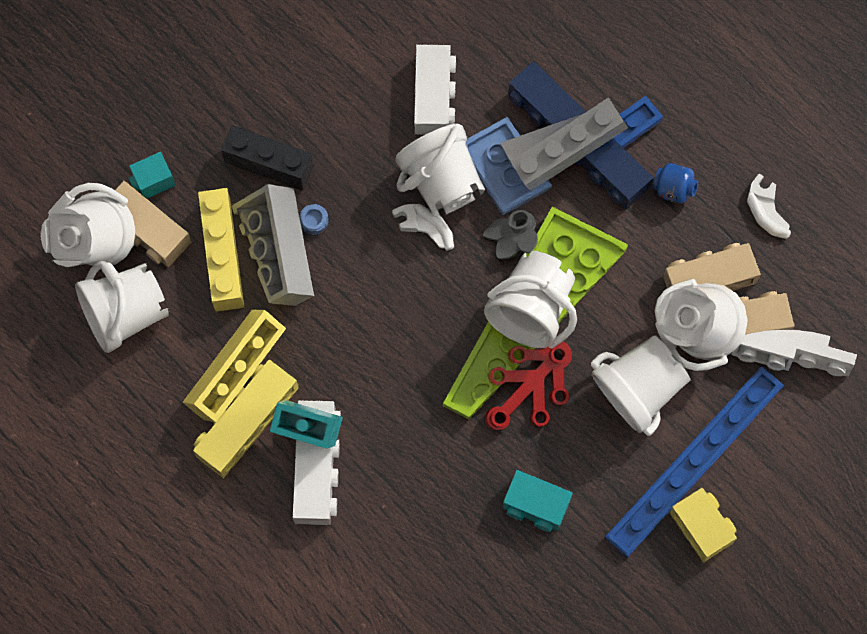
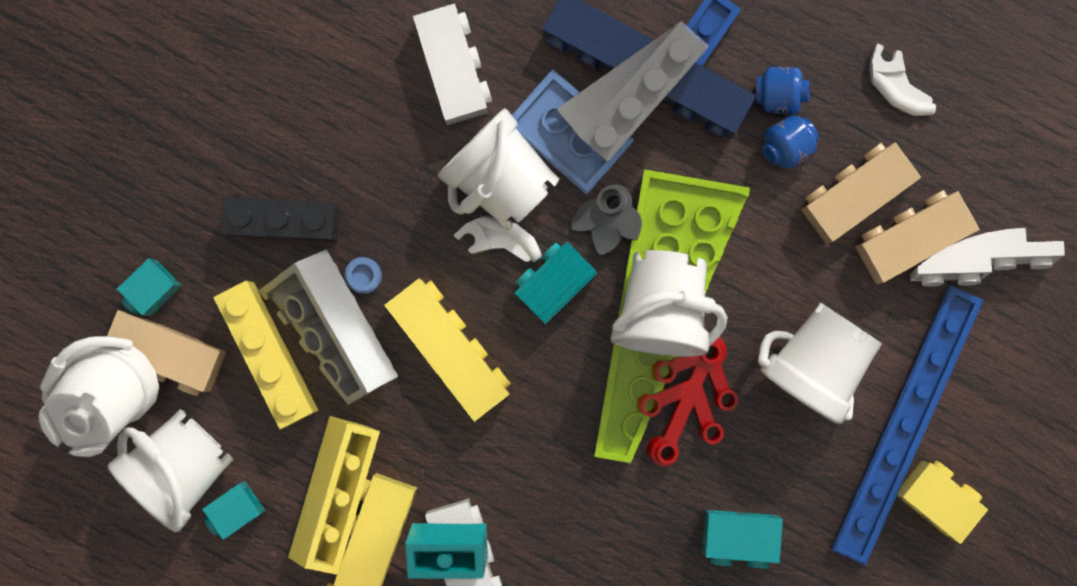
camera: 20 degrees left, 15 degrees up
white piece [655,279,748,371] -> none
none -> teal brick [202,481,266,540]
none -> light yellow brick [384,278,511,422]
none -> teal brick [515,242,598,325]
none -> blue head [763,115,819,169]

